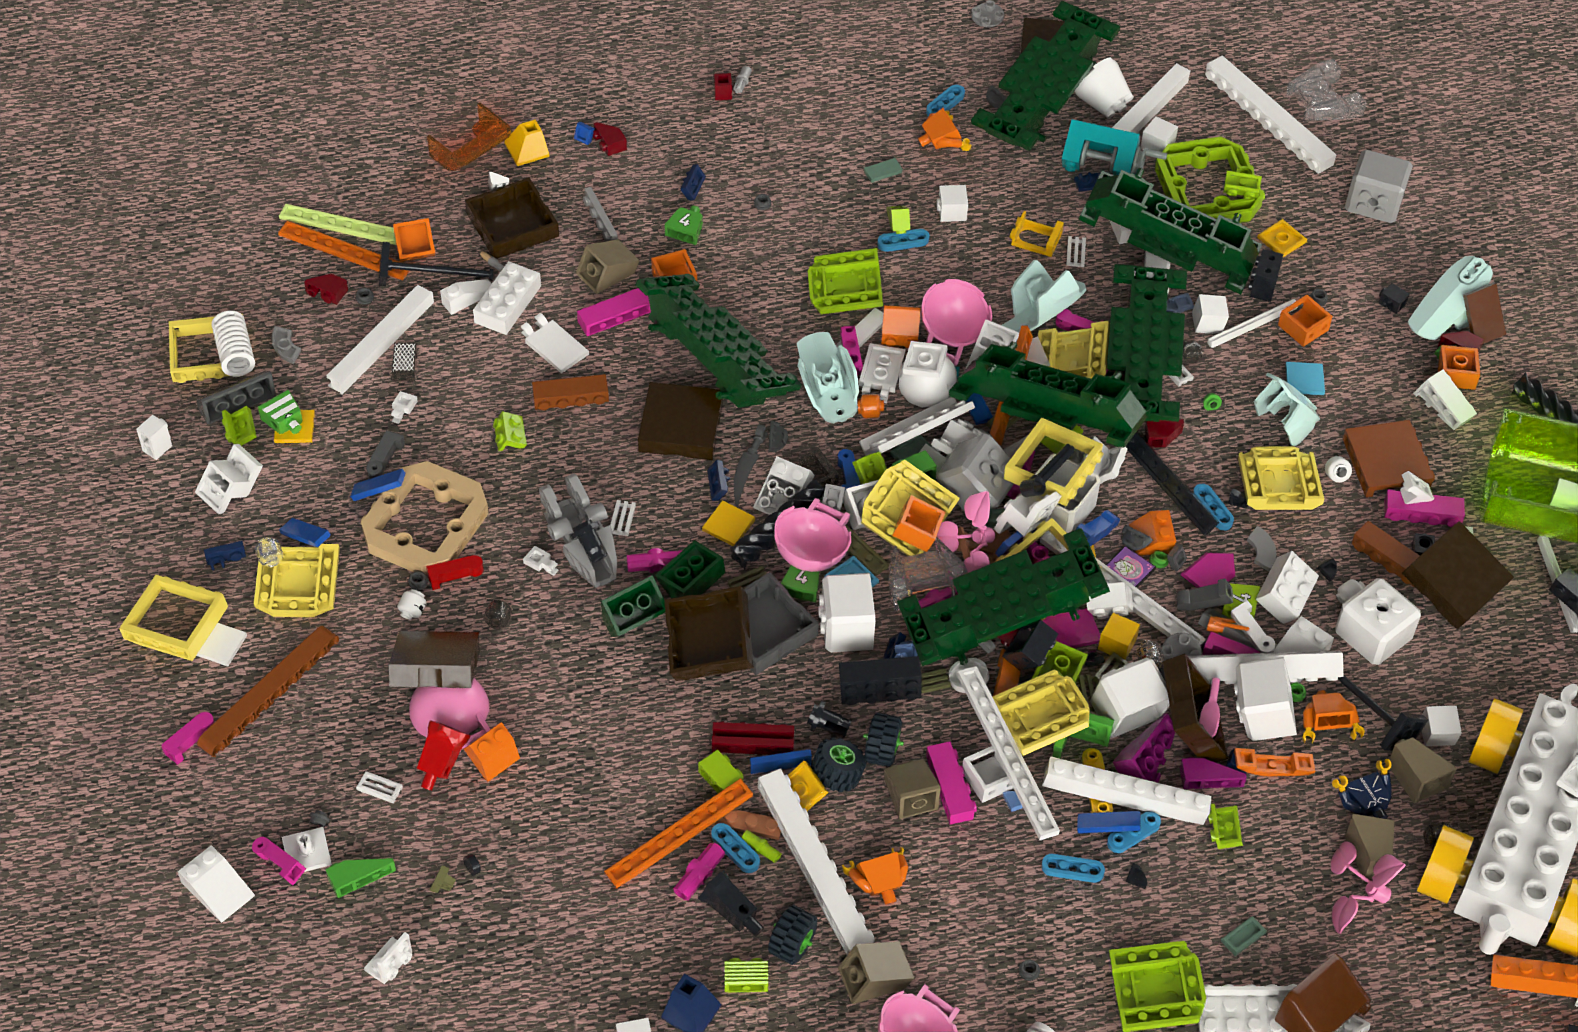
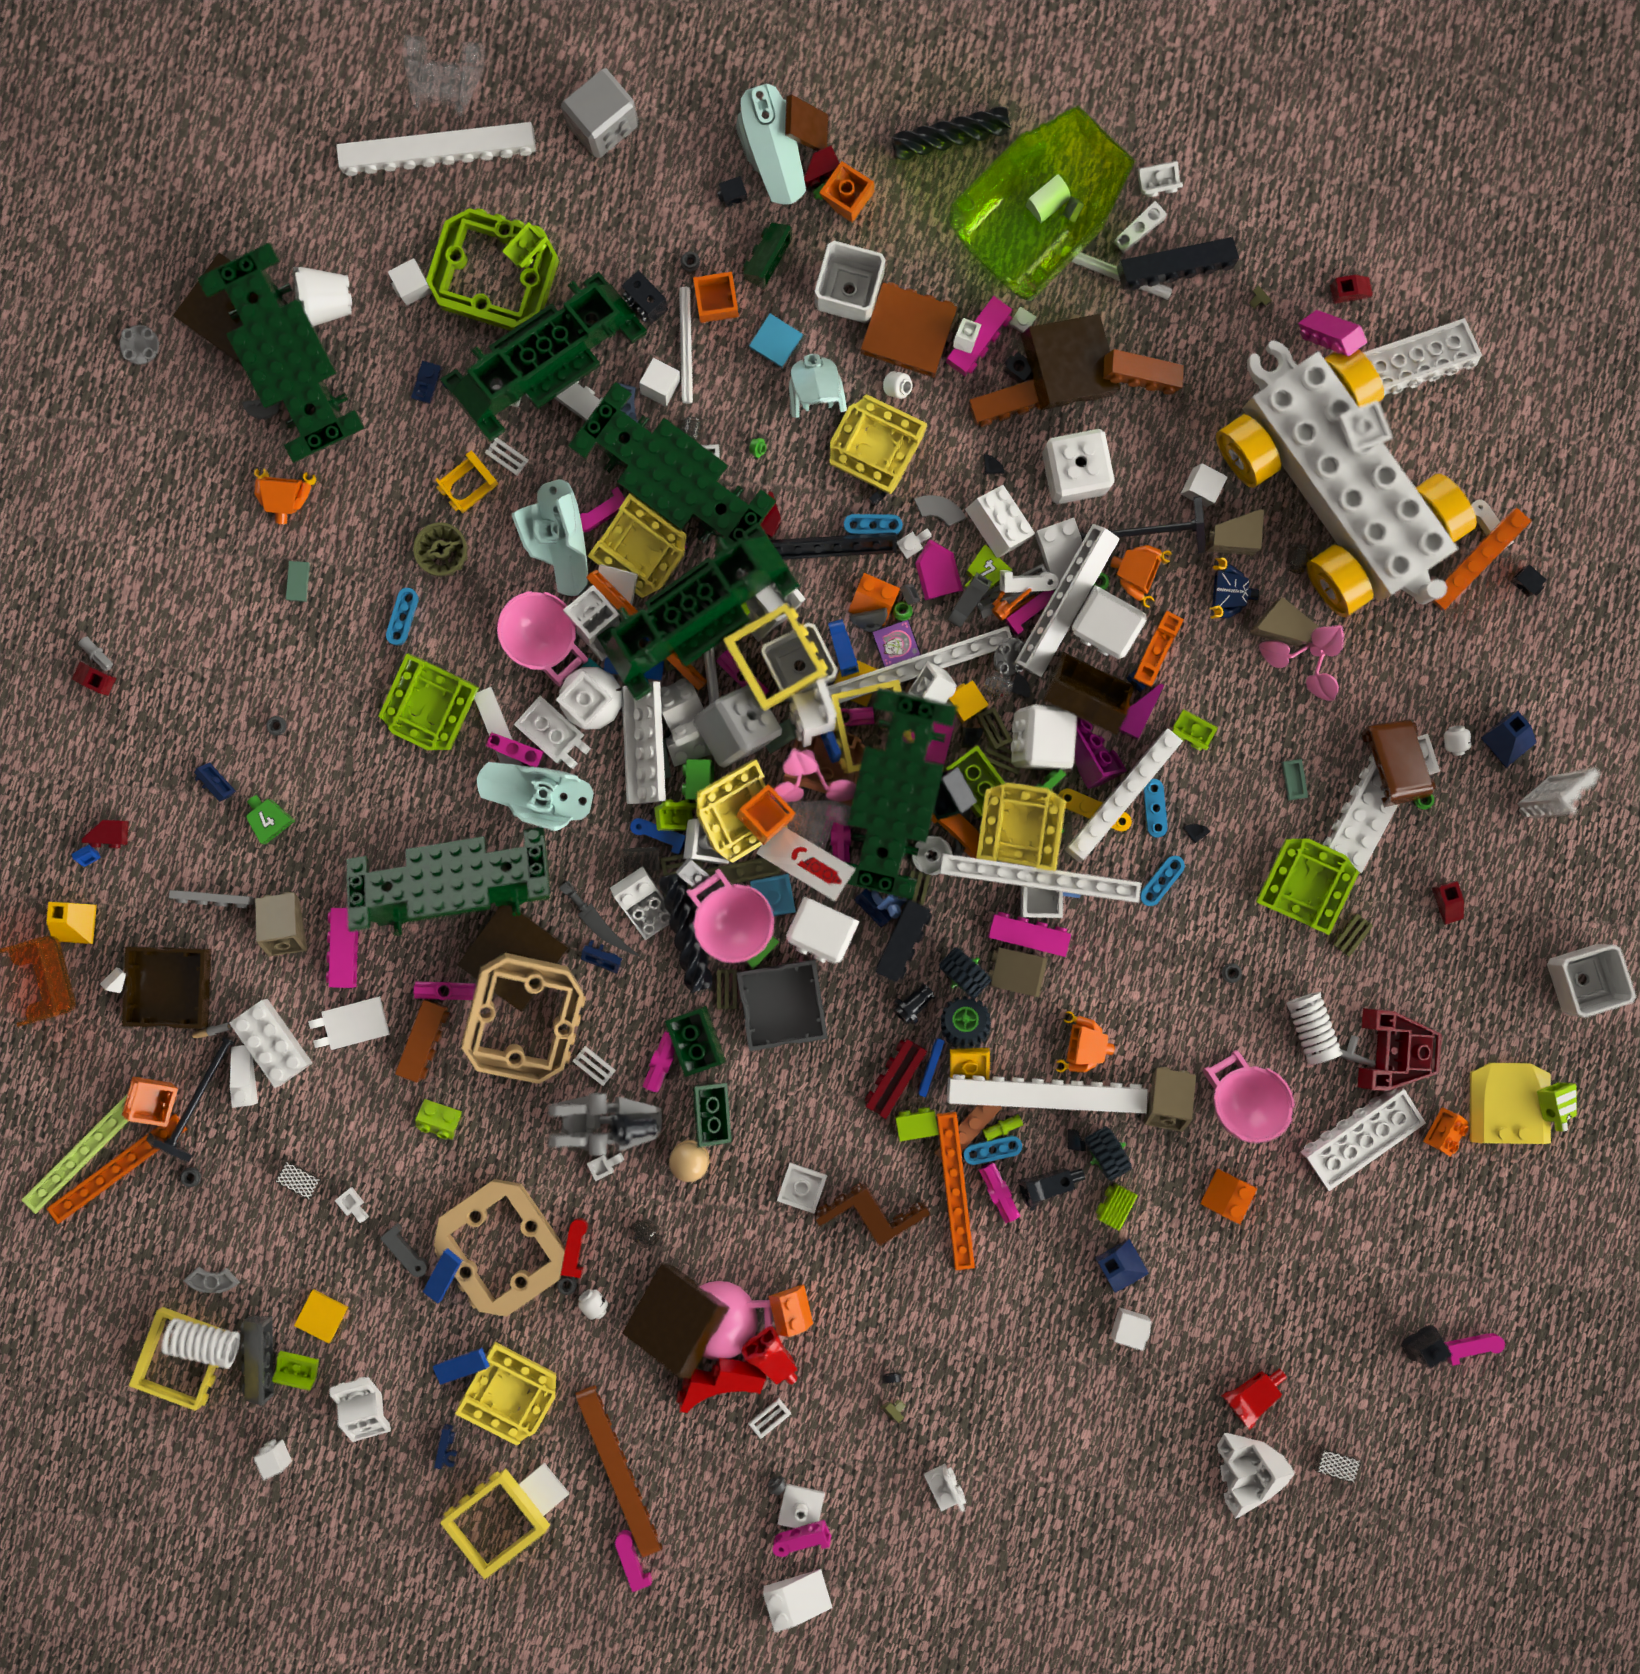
camera: 60 degrees left, 35 degrees up
clear head [255,537,283,567] -> none
bright green torso [258,390,303,434] -> none
dark red slope [304,274,348,305] -> none
bright green slope [325,858,396,898] -> none
white tile [326,285,434,394] -> none
orange piece [651,249,697,281] -> none
dark brown tile [665,586,754,681] -> none
yellow tile [702,500,755,546] -> none
dark grey tile [768,421,788,453] -> none
orange head [858,394,884,418] -> none
orange slope [881,305,921,348] -> none
lime slope [886,205,910,234] -> none
dark azure plate [926,85,965,116] -> none
white head [936,185,968,222] -> none
black axle [1020,444,1075,497] -> none
teal piece [1062,119,1167,175] -> none
blue tile [1077,811,1141,833] -> none
white tile [1112,63,1190,133] -> none
bright pink piece [1199,678,1220,738] -> none
yellow tile [1257,219,1308,257] -> none
white head [1336,579,1366,605] -> none
white wedge [1413,370,1477,430] -> none
none -> olive gear [413,522,469,578]
none -> dark pink piece [414,981,476,1000]
none -> tan panel [461,953,586,1084]
none -> tan tile [669,1140,710,1182]
none -> red arch [676,1358,766,1413]
none -> dark green slope [742,222,792,290]
none -> white sticker [756,827,855,901]
none -> white plate [777,1163,827,1214]
none -> white plate [815,241,885,323]
none -> reddish brown bracket [815,1182,931,1247]
none -> white plate [896,528,932,559]
none -> dark orange brick [1103,349,1184,395]

